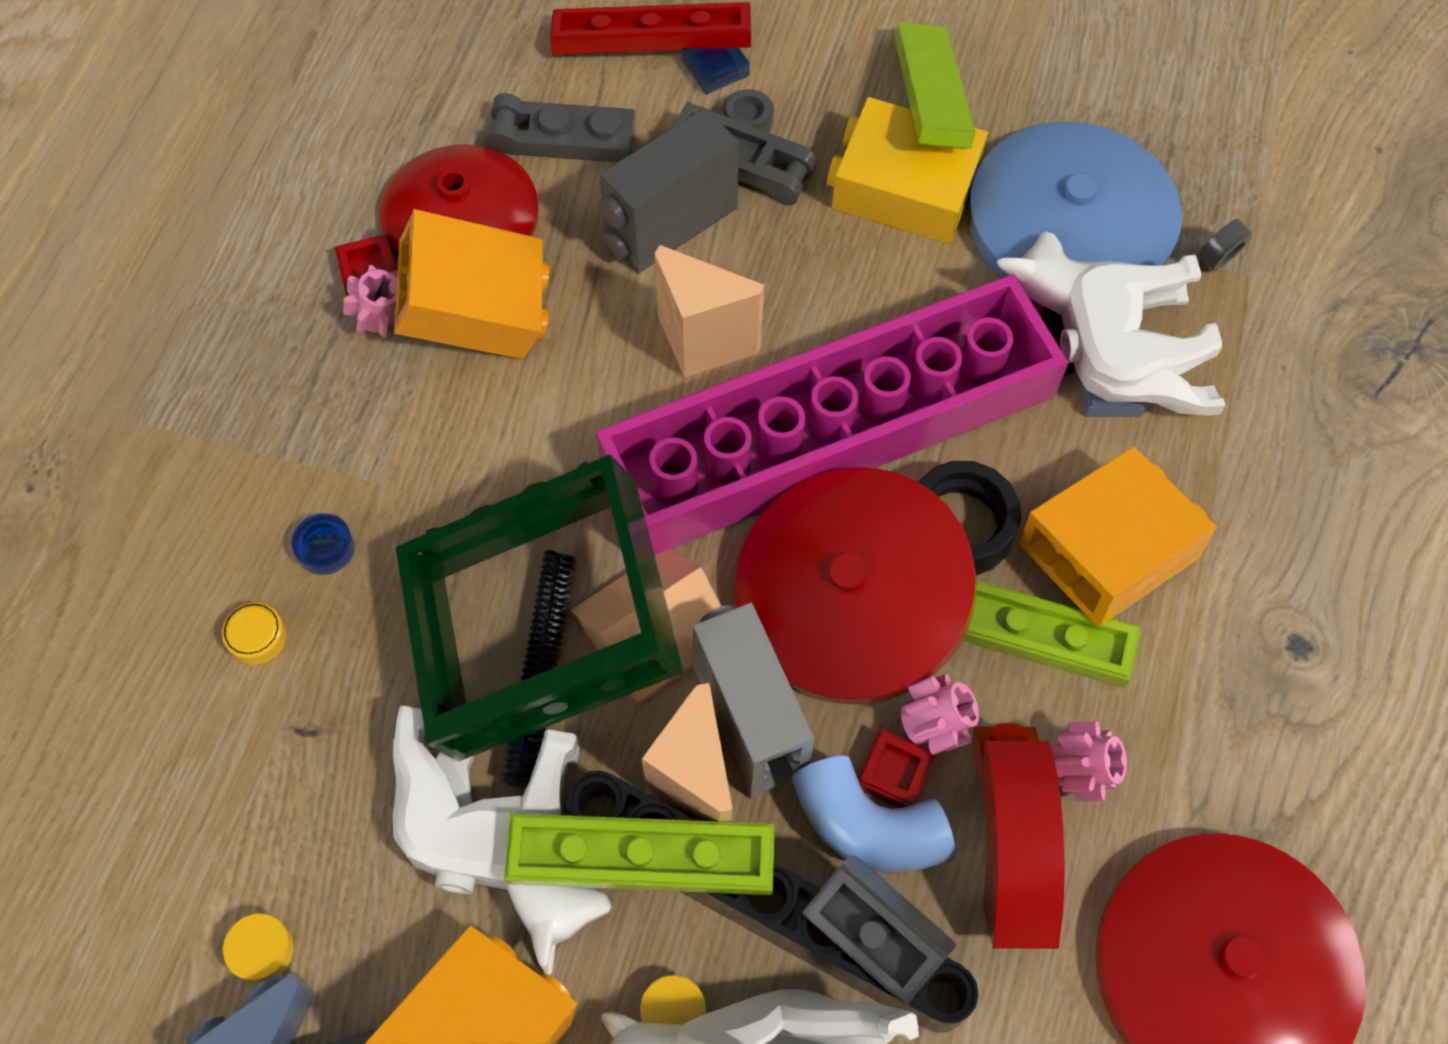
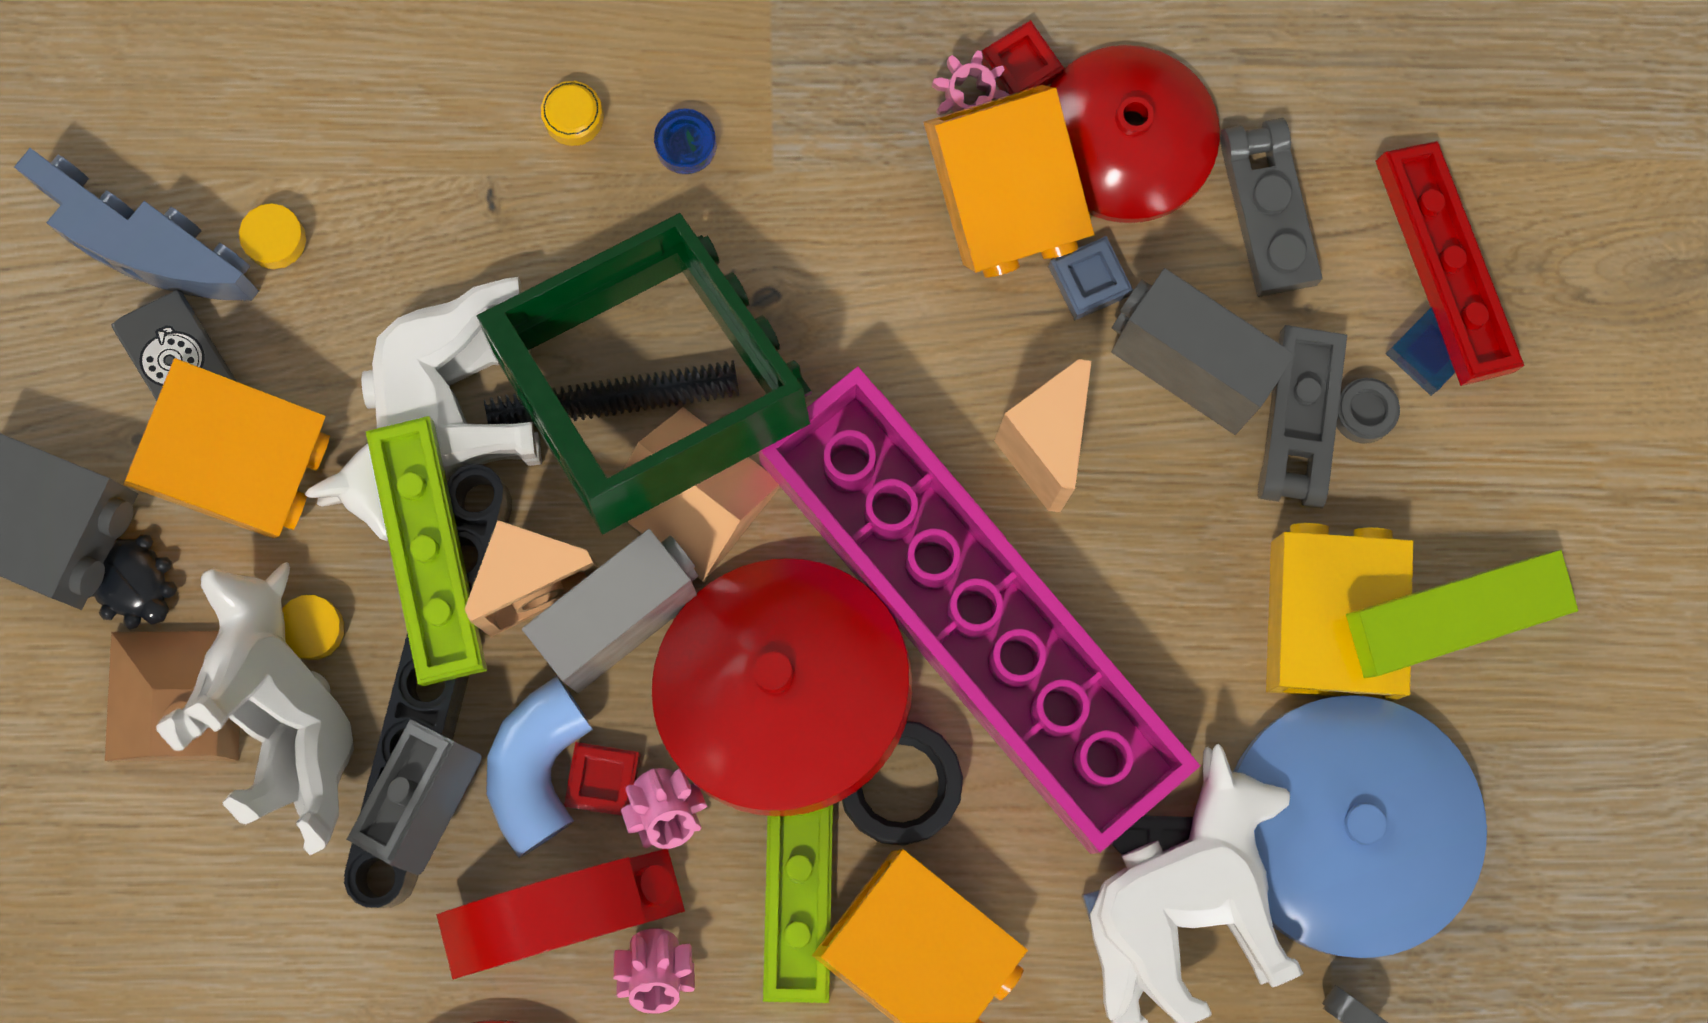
camera: 70 degrees right, 15 degrees up
none -> sand blue tile [1048,236,1133,321]

